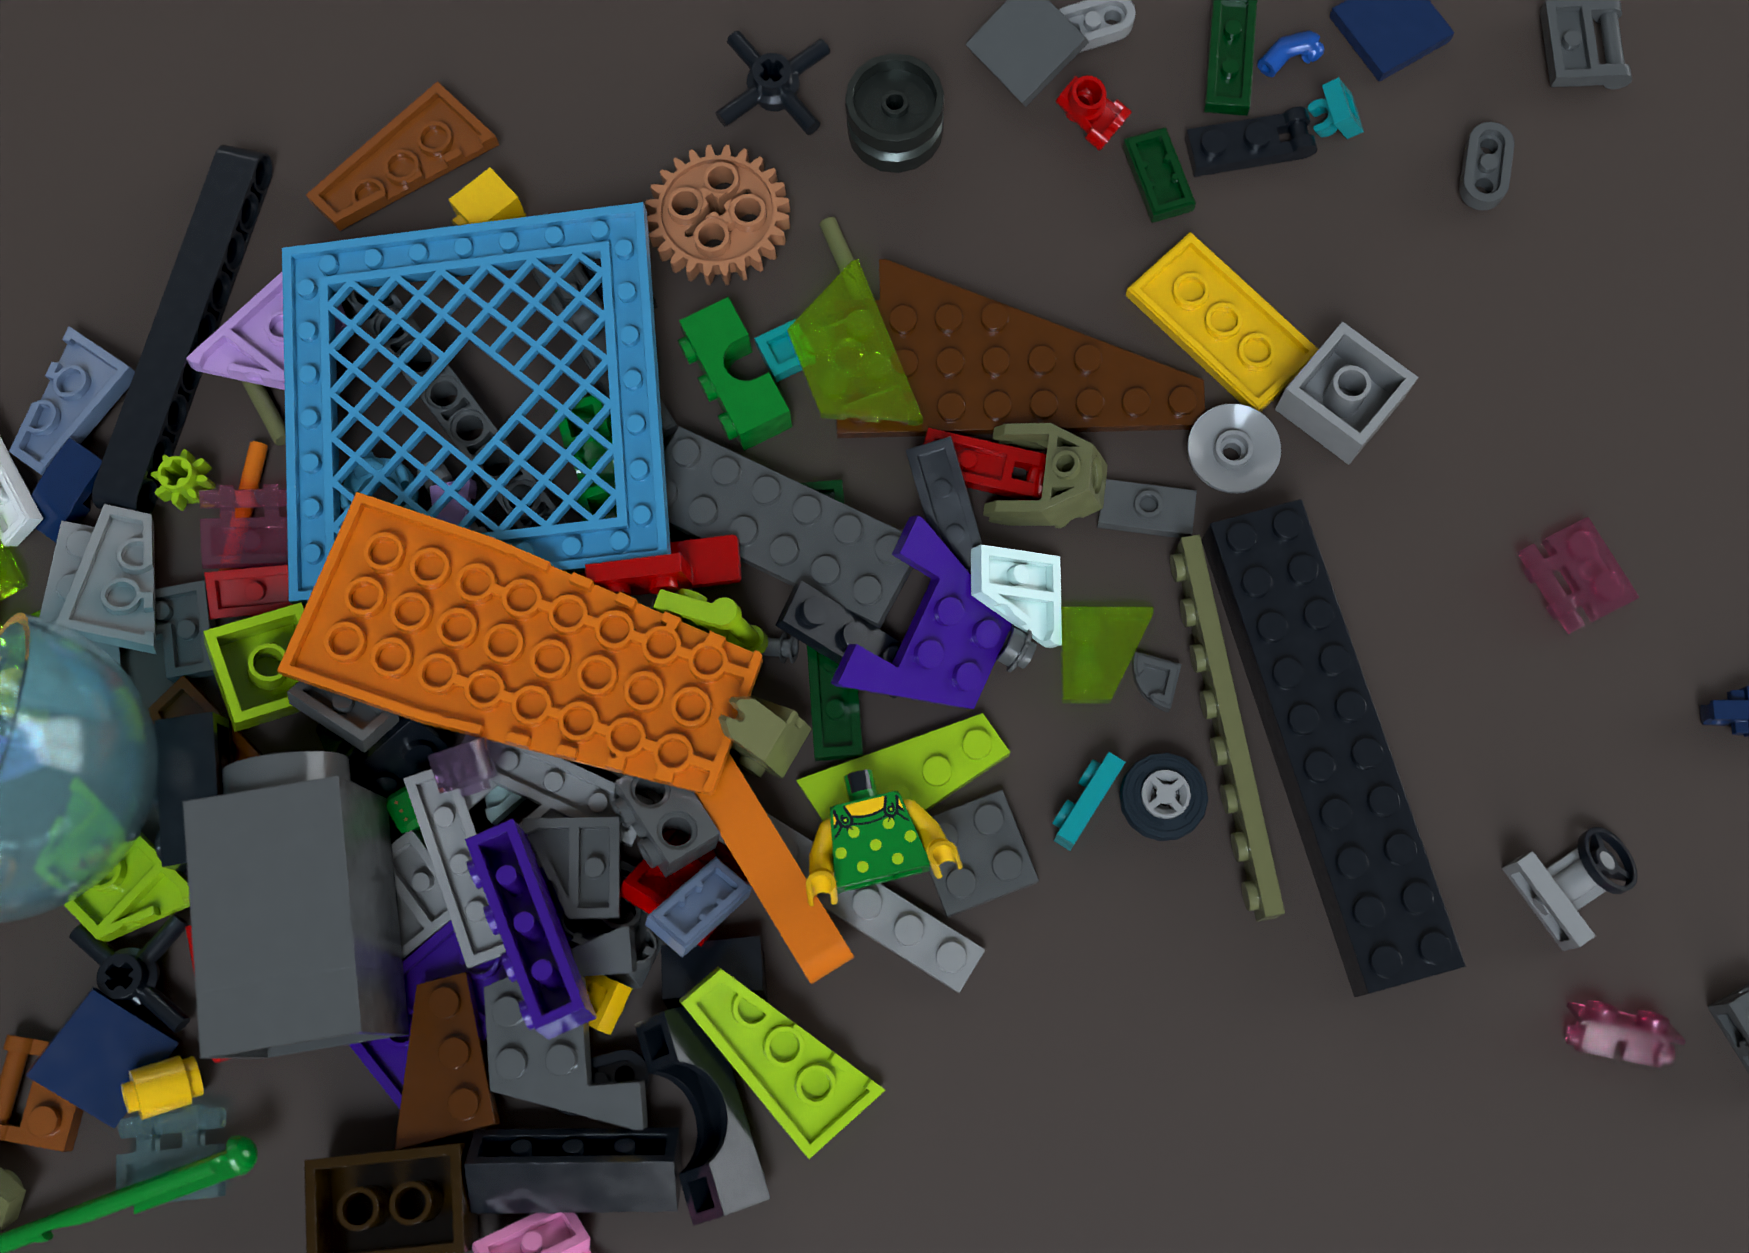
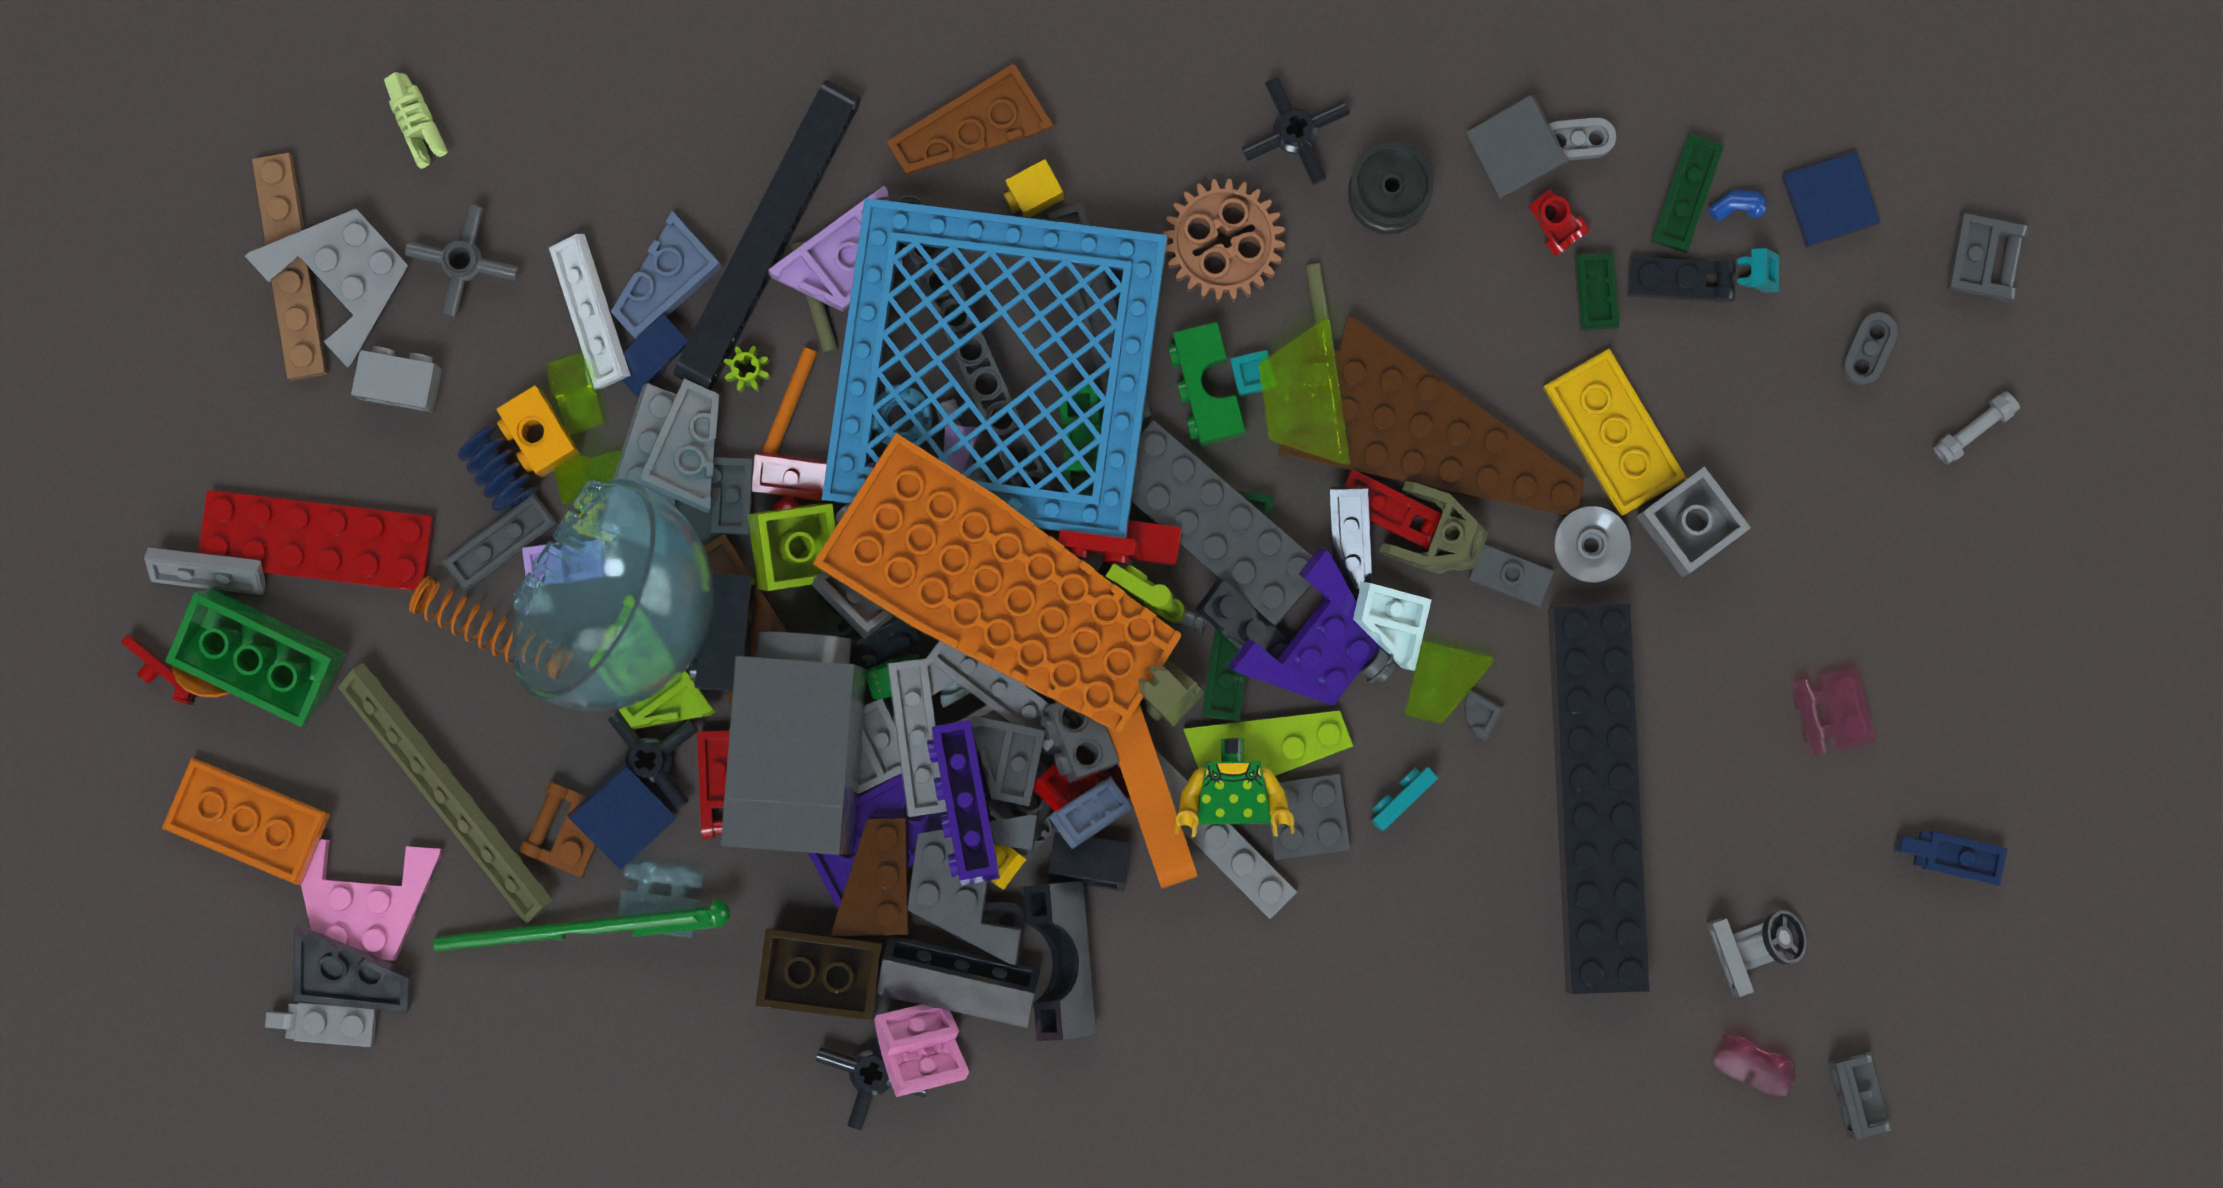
camera: 15 degrees right, 10 degrees up
yellow brick [121,1055,204,1120] -> none
clear pink plate [199,484,288,569] -> none
clear purple plate [428,737,498,797] -> none
lime wing [679,967,885,1159] -> none
black wheel [1119,753,1209,841] -> none
olive plate [1170,534,1285,922] -> none
none -> light grey bar [1933,391,2020,465]

